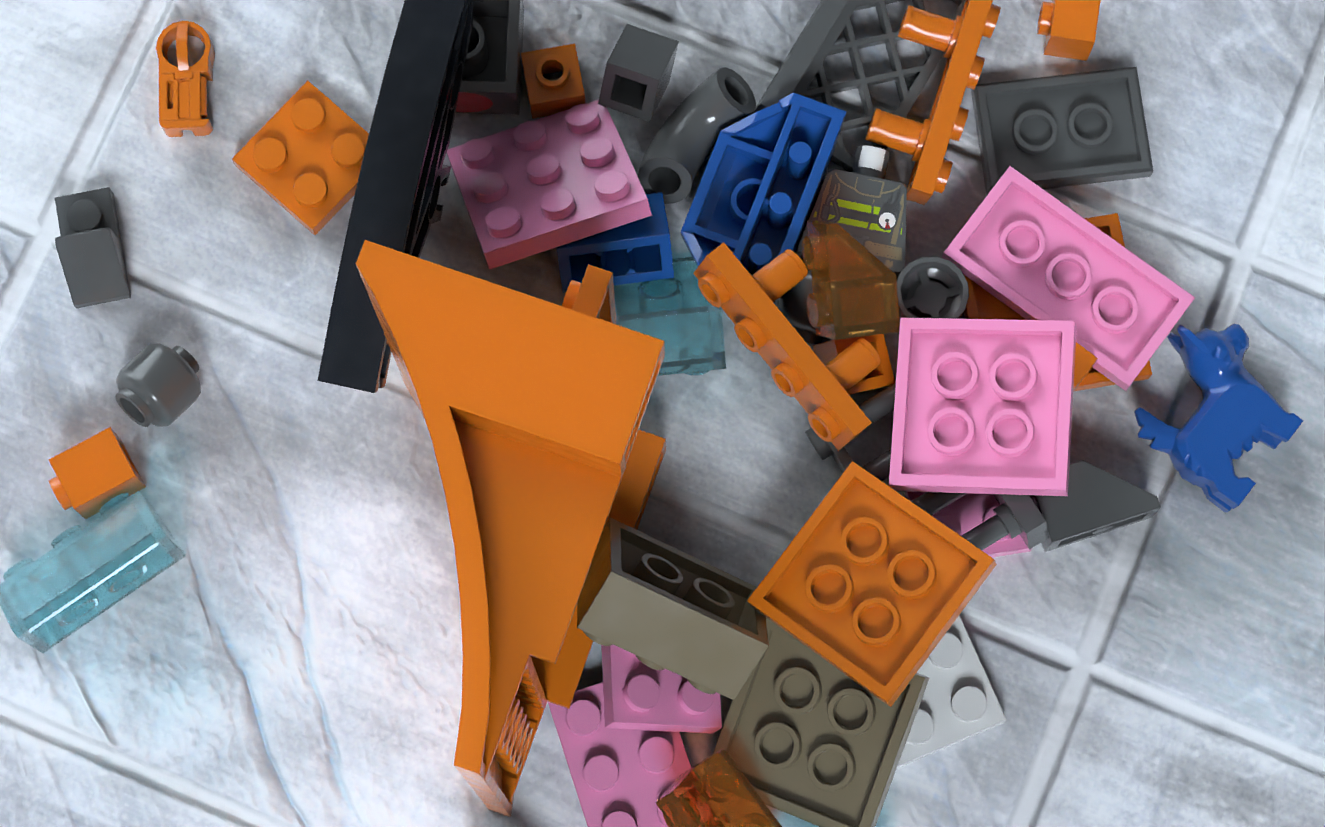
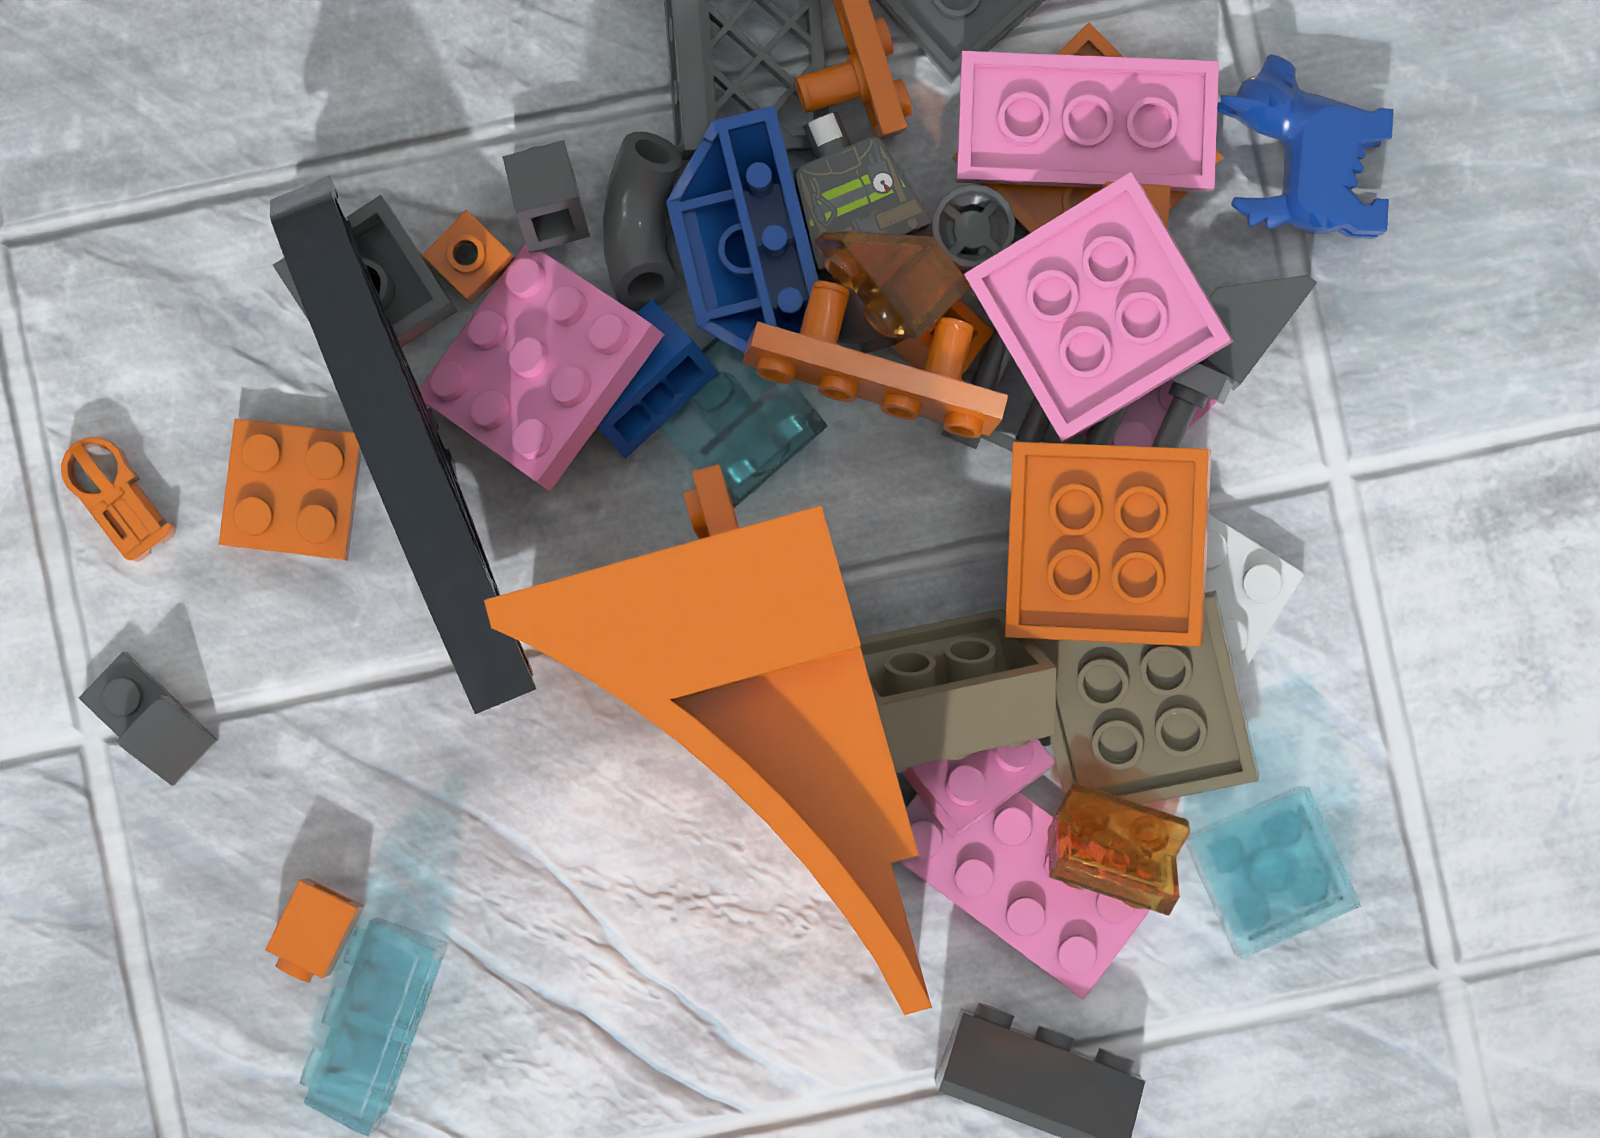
camera: 30 degrees left, 10 degrees up
dark grey head [115,344,201,427] -> none

